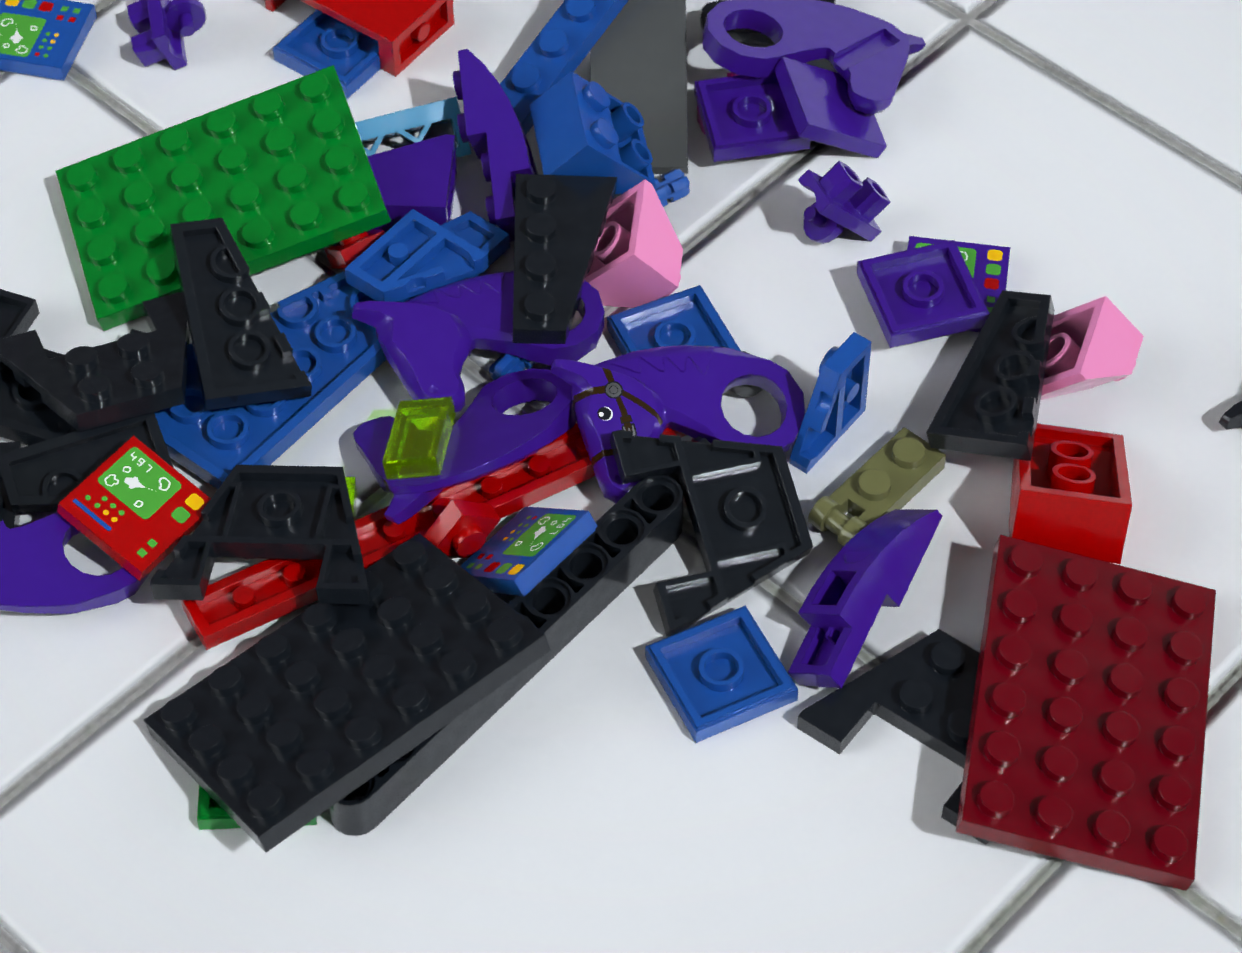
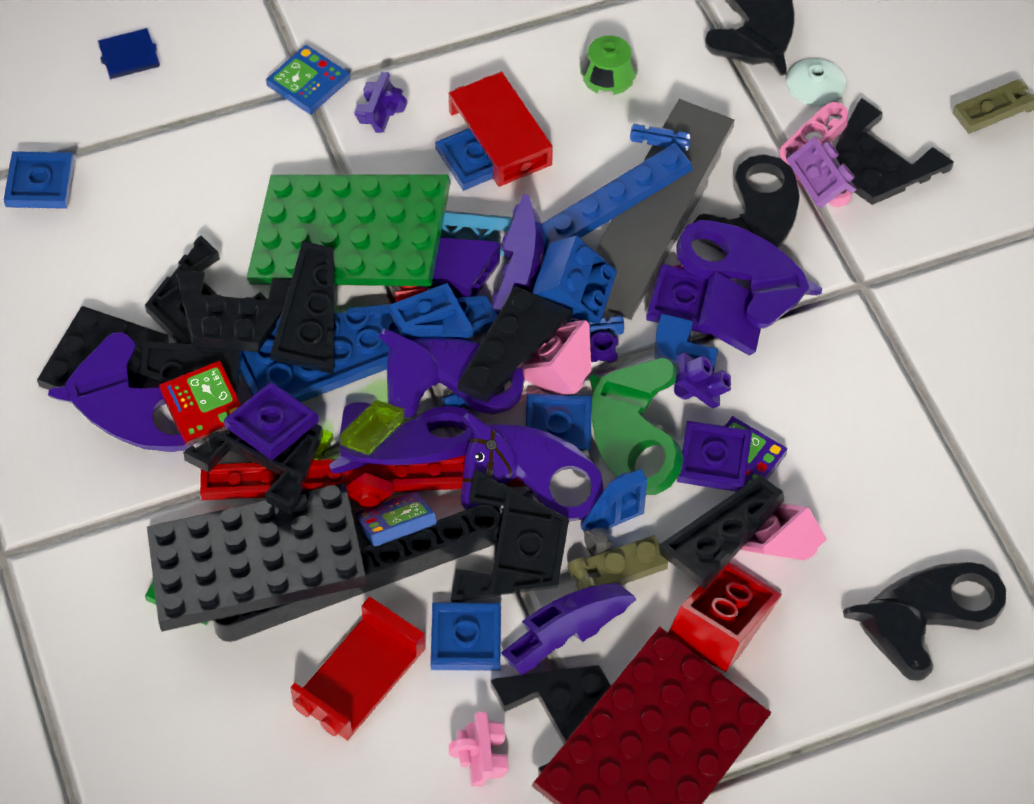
camera: 25 degrees right, 5 degrees up
none -> dark purple tile [224,382,319,460]
none -> red panel [290,596,426,741]
none -> bright pink hips [448,712,509,787]
none -> dark grey hinge [584,527,613,556]
none -> green animal [589,358,684,495]
none -> dark purple plate [590,332,619,363]
none -> blue brick [654,314,718,375]

